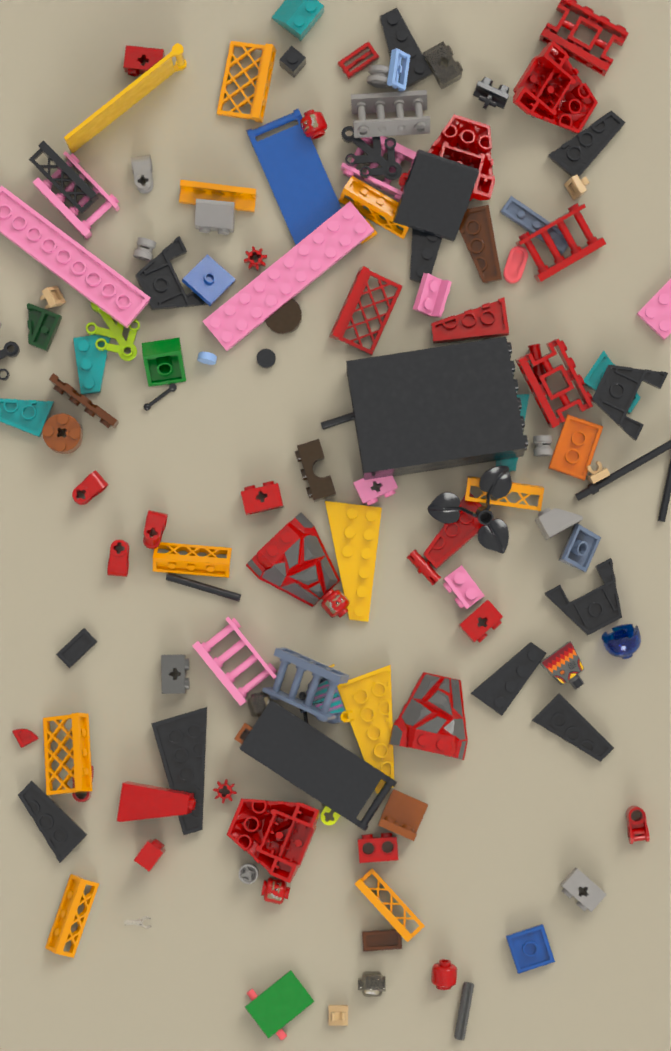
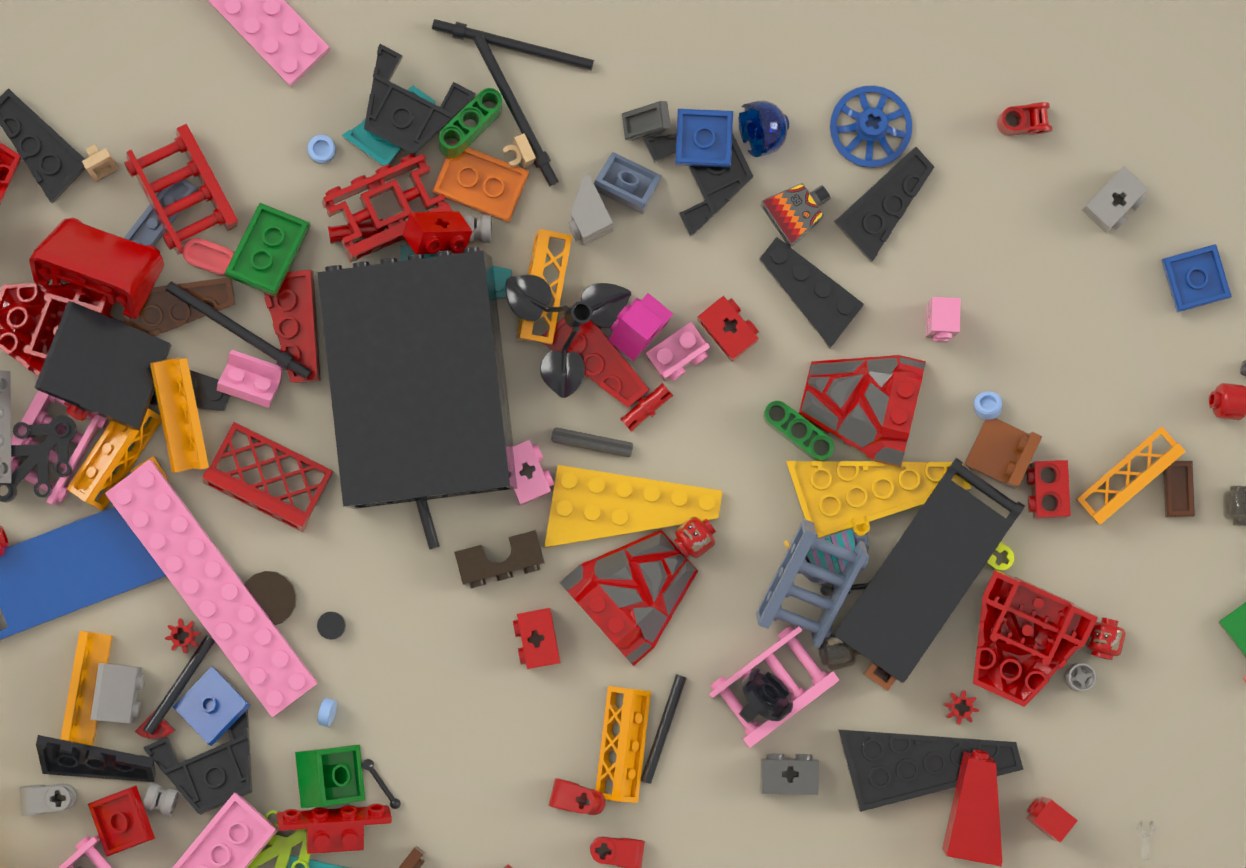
camera: 85 degrees left, 0 degrees up
none -> red windscreen [29,218,164,319]
none -> black wing [36,735,156,782]
none -> red tile [88,786,155,857]
none -> red tile [135,711,175,739]
none -> black bar [143,635,215,735]
none -> light orange fence [150,357,209,473]
none -> black bar [166,281,312,380]
none -> green tile [224,203,311,297]
none -> red bracket [276,804,392,854]
none -> light blue tile [307,135,336,164]
none -> red brick [403,211,472,255]
none -> green beam [439,88,502,158]
none -> dark grey axle [551,427,633,457]
none -> dark pink brick [608,293,673,362]
none -> dark grey tile [622,101,671,141]
none -> blue plate [675,109,733,168]
none -> black tile [738,669,793,724]
none -> green beam [764,401,834,461]
none -> blue wheel [830,86,912,168]
none -> bright pink brick [926,297,961,342]
none -> light blue tile [974,391,1002,420]

